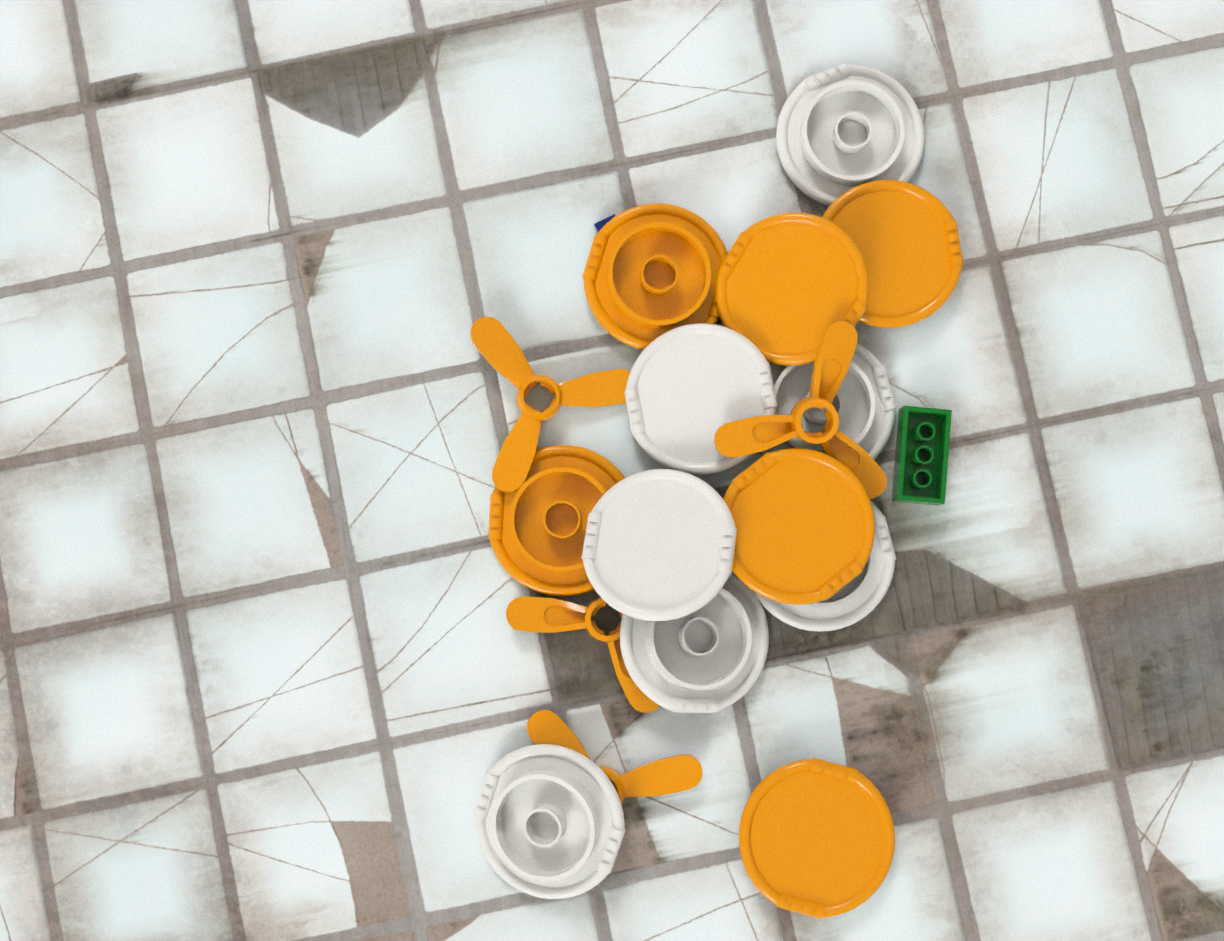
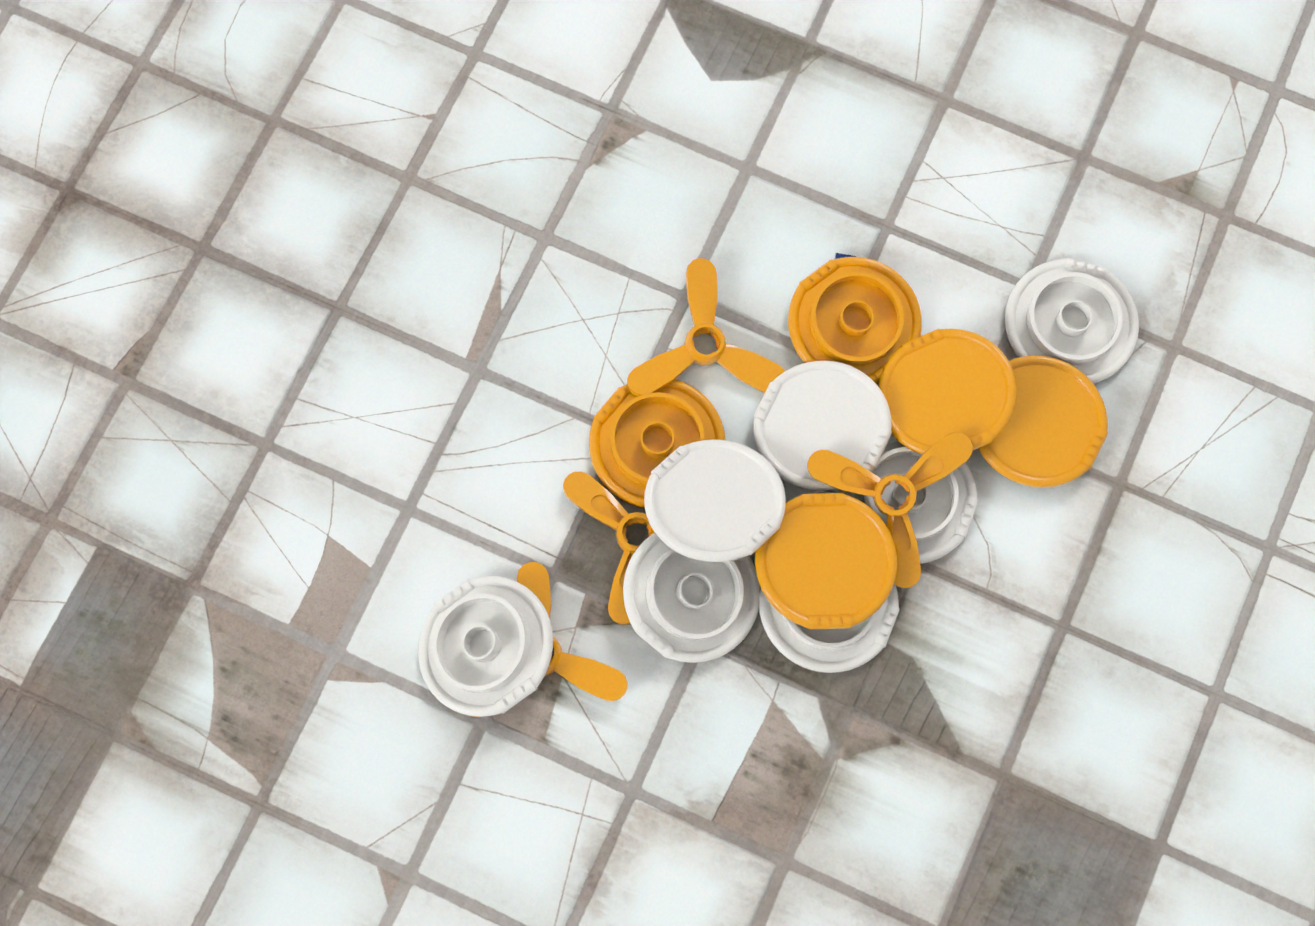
camera: 30 degrees right, 10 degrees down
light orange piece [739,757,895,919] -> none
green brick [892,406,952,506] -> none

